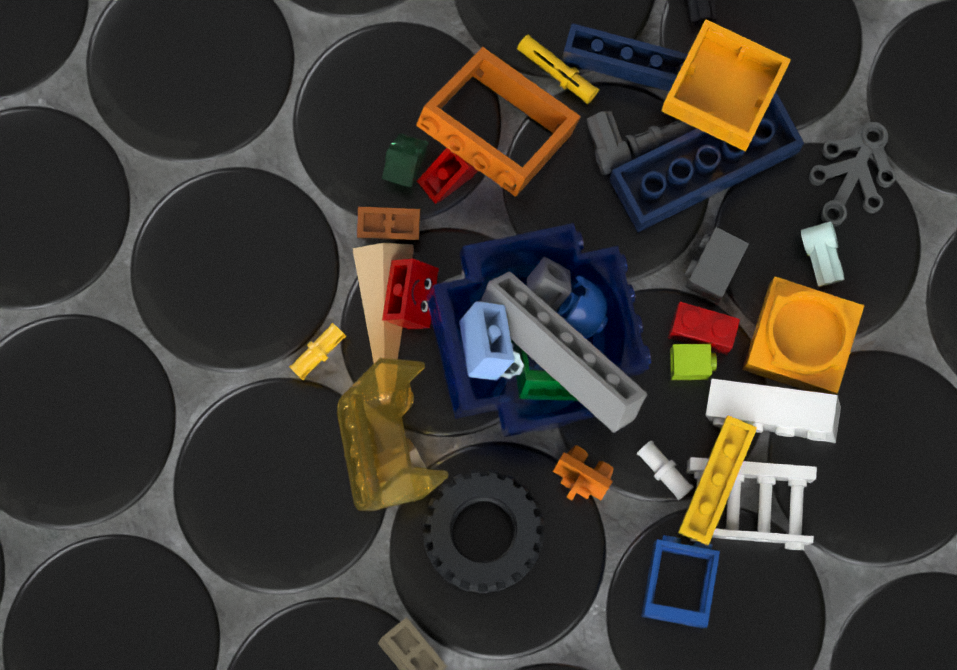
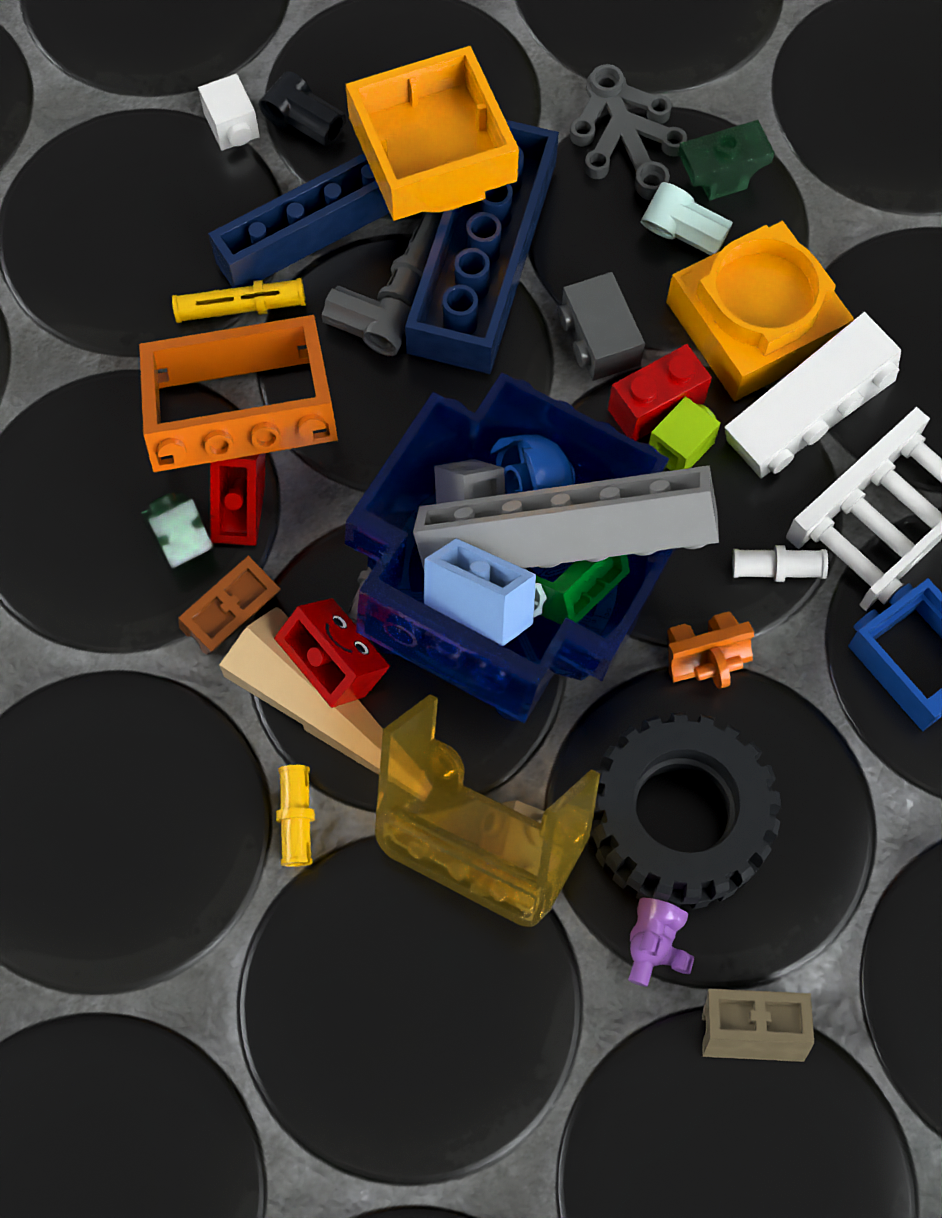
camera: 45 degrees left, 10 degrees down
yellow plate [678,415,757,545] -> none
none -> medium lavender piece [628,898,694,987]
none -> clear green brick [678,120,775,201]

